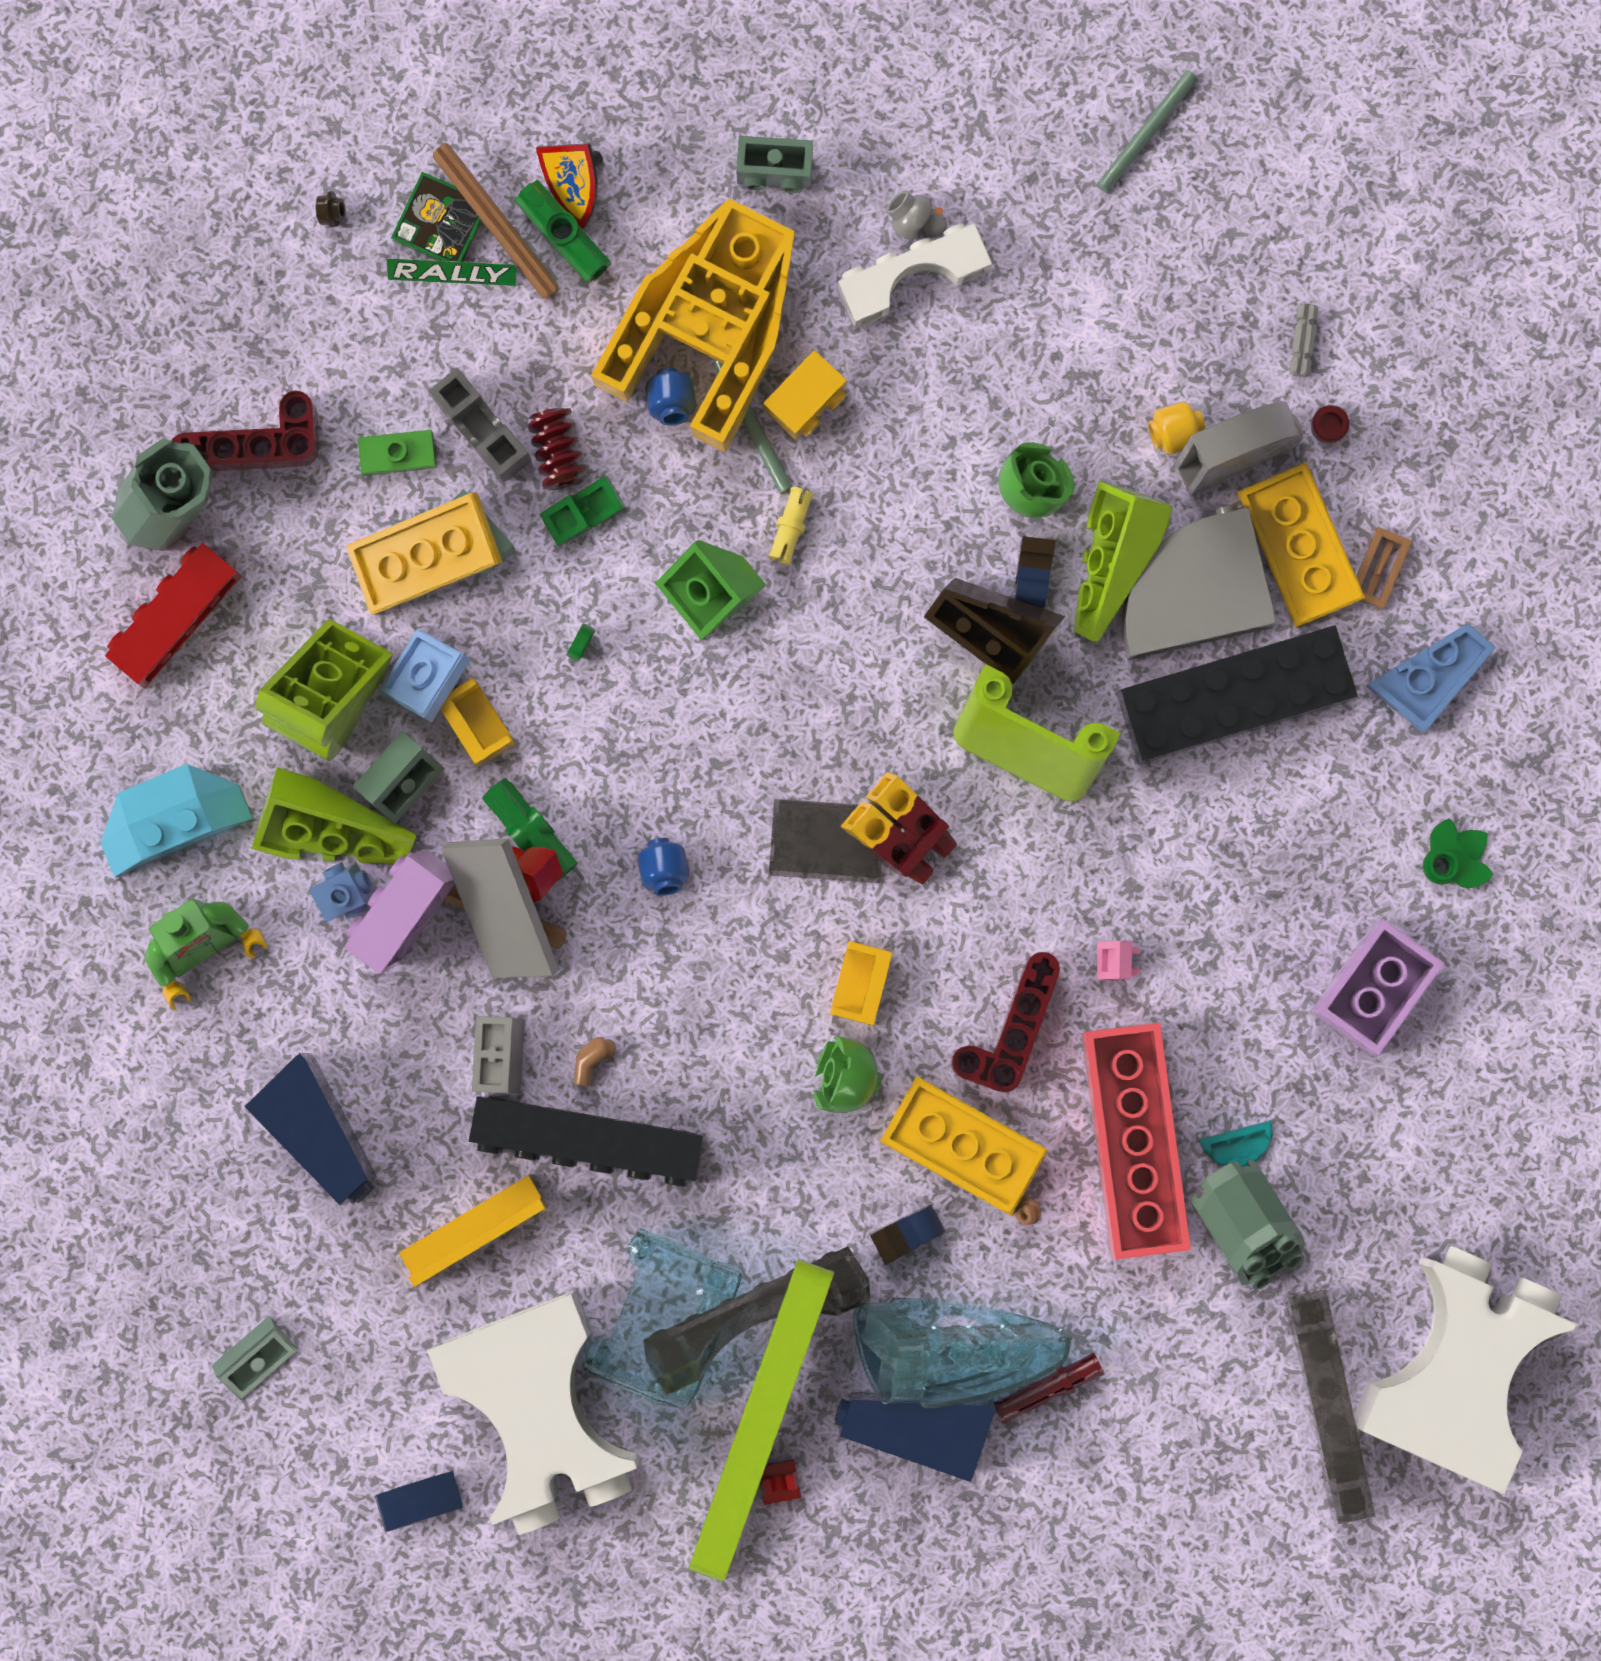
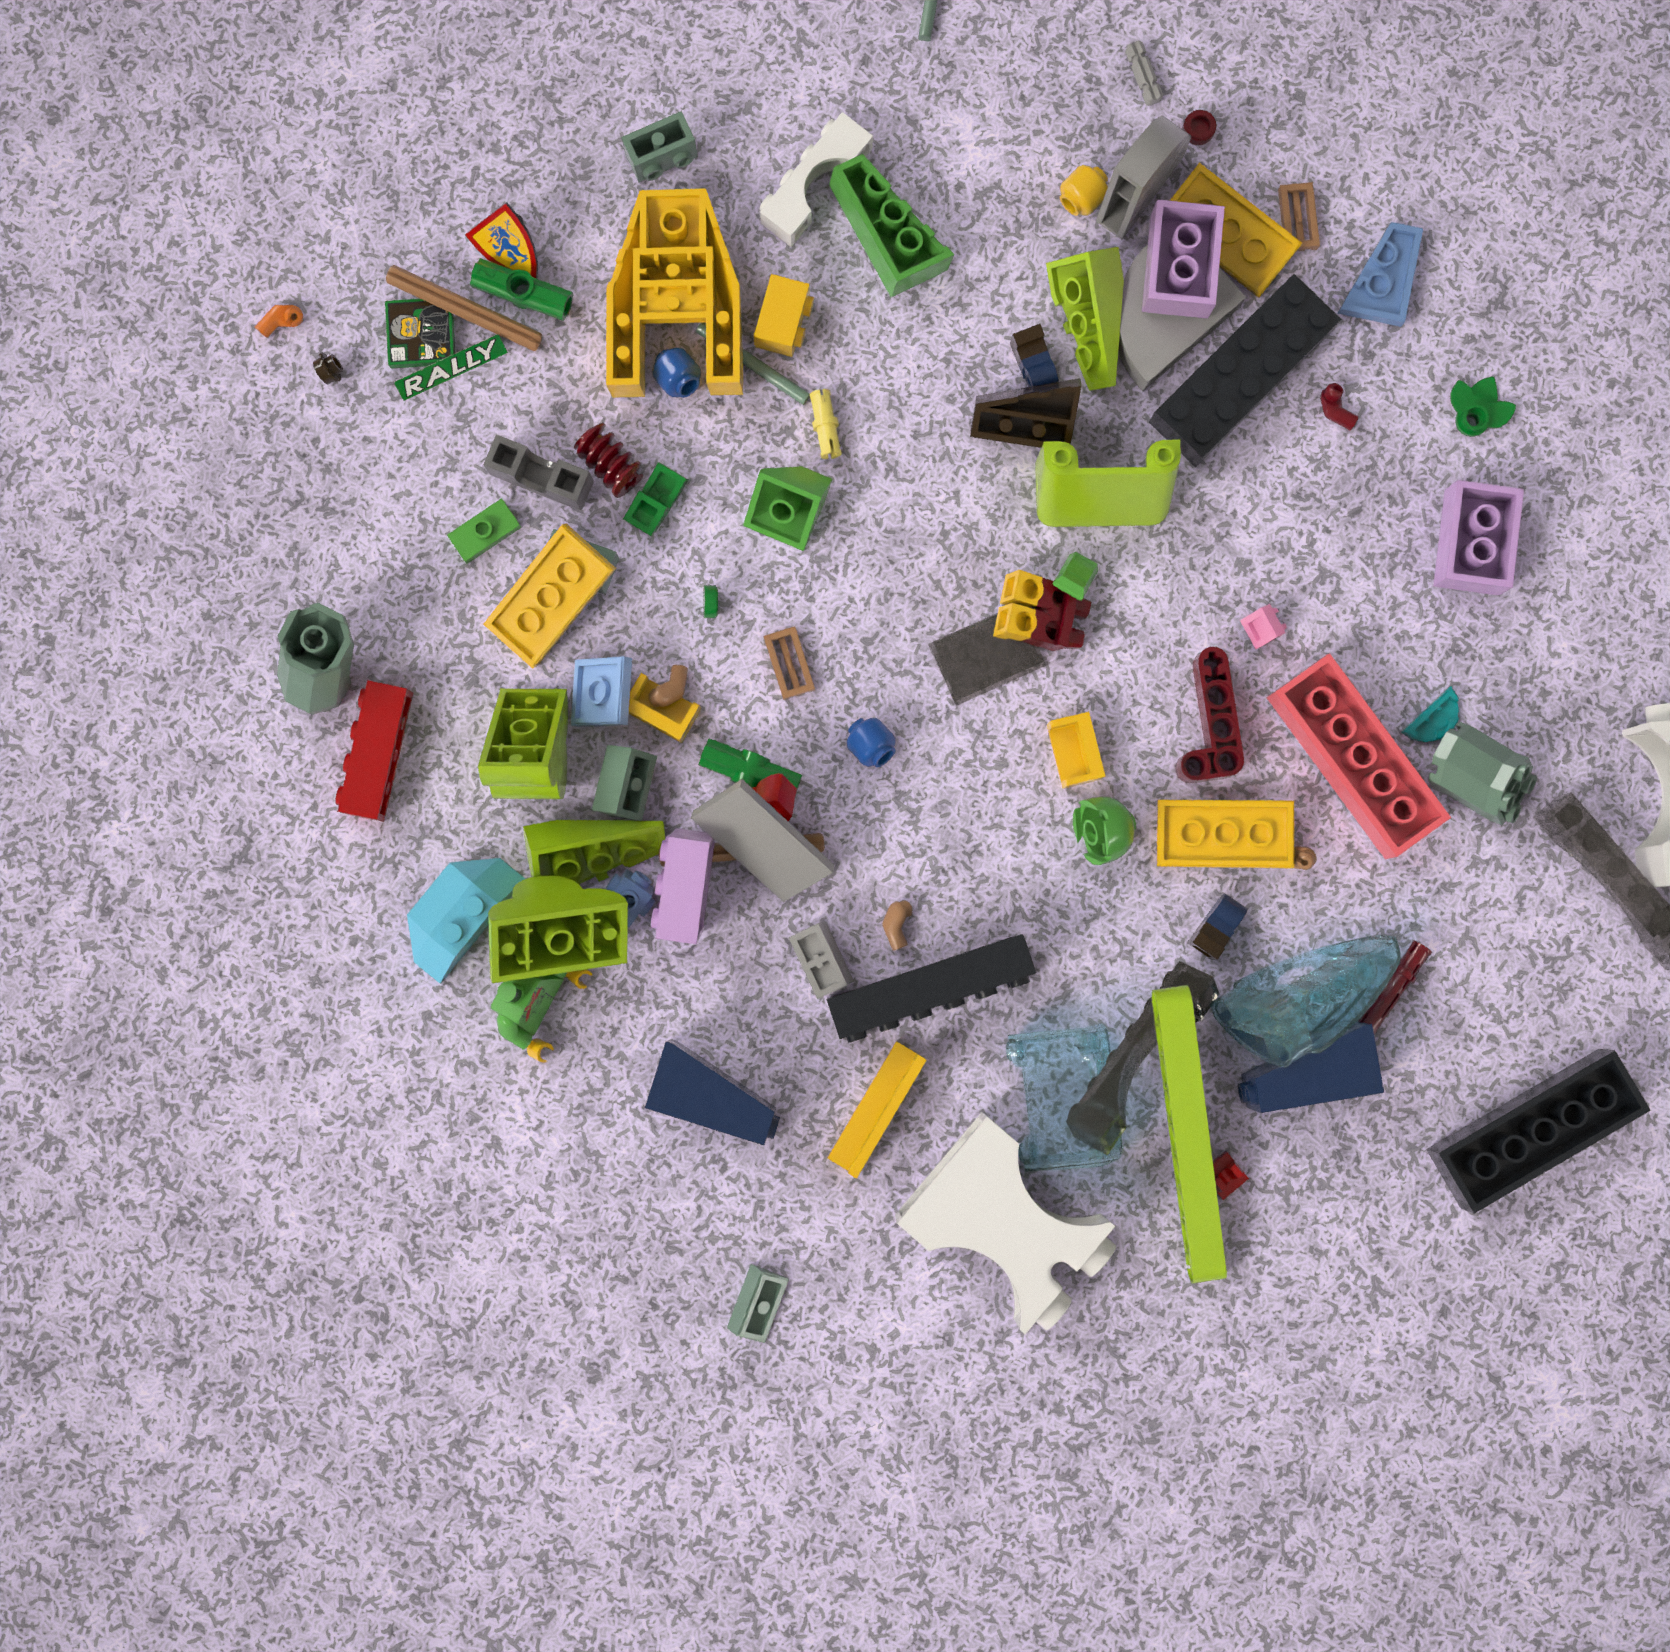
camera: 30 degrees left, 0 degrees up
dark red beam [171,390,319,471] -> none
dark blue slope [375,1471,463,1533] -> none
light grey animal [887,190,947,240] -> none
bright green cylinder [998,442,1075,519] -> none
none -> orange arm [254,305,303,338]
none -> lime brick [488,875,628,983]
none -> medium nougat arm [649,665,688,707]
none -> medium nougat tile [763,626,815,700]
none -> bright green wedge [829,154,954,297]
none -> bright green tile [1053,552,1098,601]
none -> lavender brick [1142,199,1225,319]
none -> dark red arm [1320,383,1359,431]
none -> black brick [1426,1049,1651,1214]

